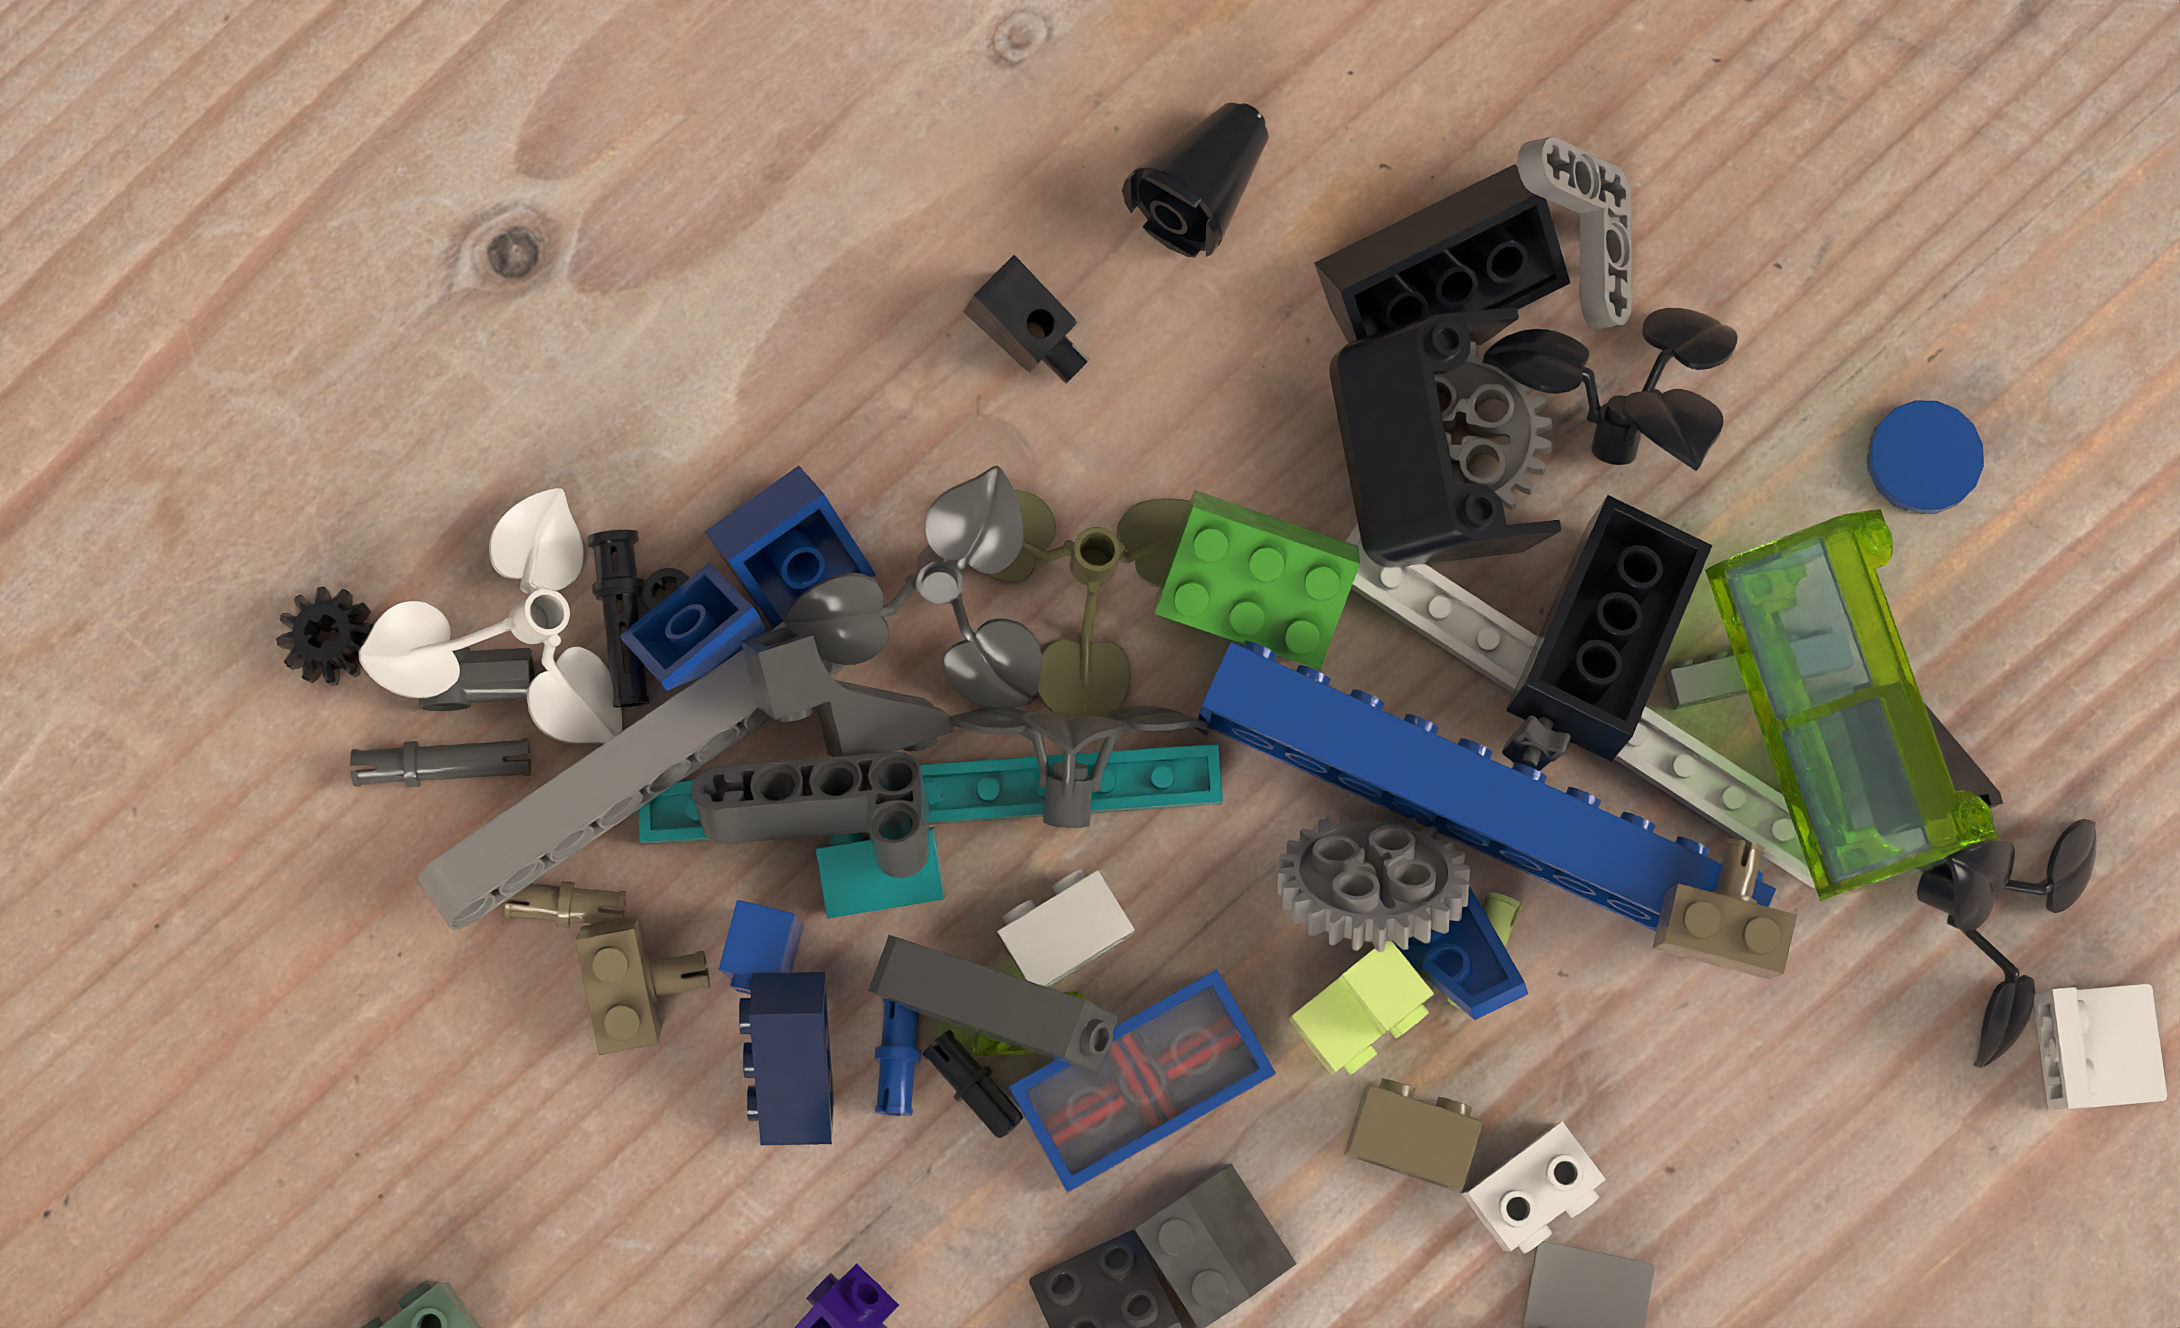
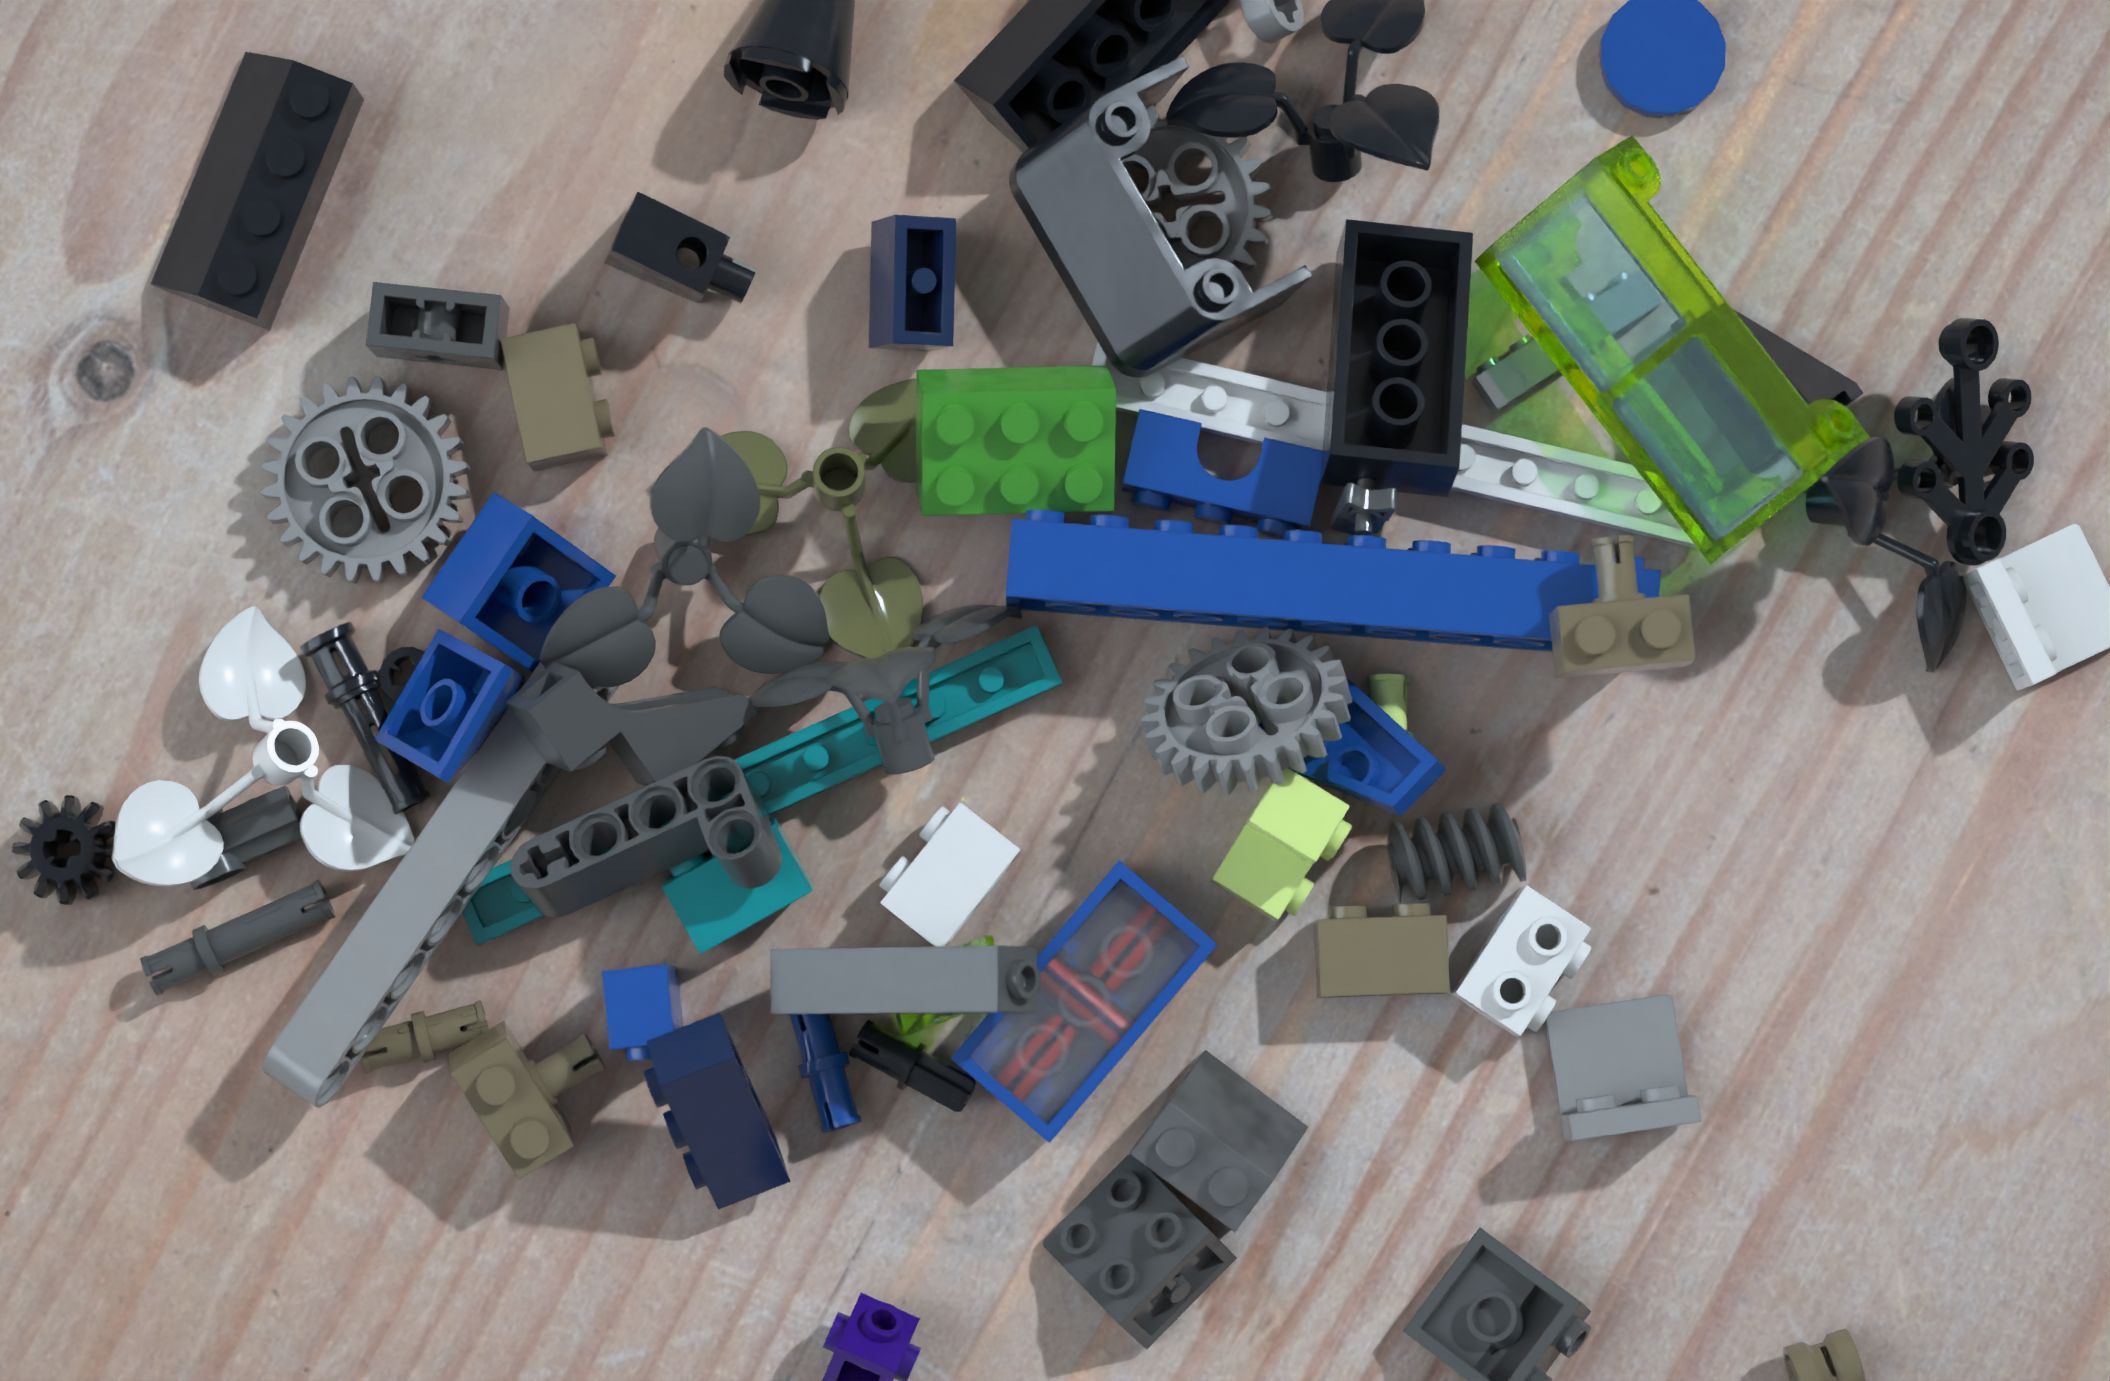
camera: 20 degrees left, 5 degrees up
none -> black slope [151,52,364,331]
none -> light grey gear [261,377,470,584]
none -> dark grey brick [366,282,510,370]
none -> dark tan brick [500,323,615,471]
none -> dark blue brick [869,215,956,351]
none -> blue arch [1121,409,1323,539]
none -> dark grey piece [1387,803,1527,903]
none -> black plant [1894,318,2034,566]

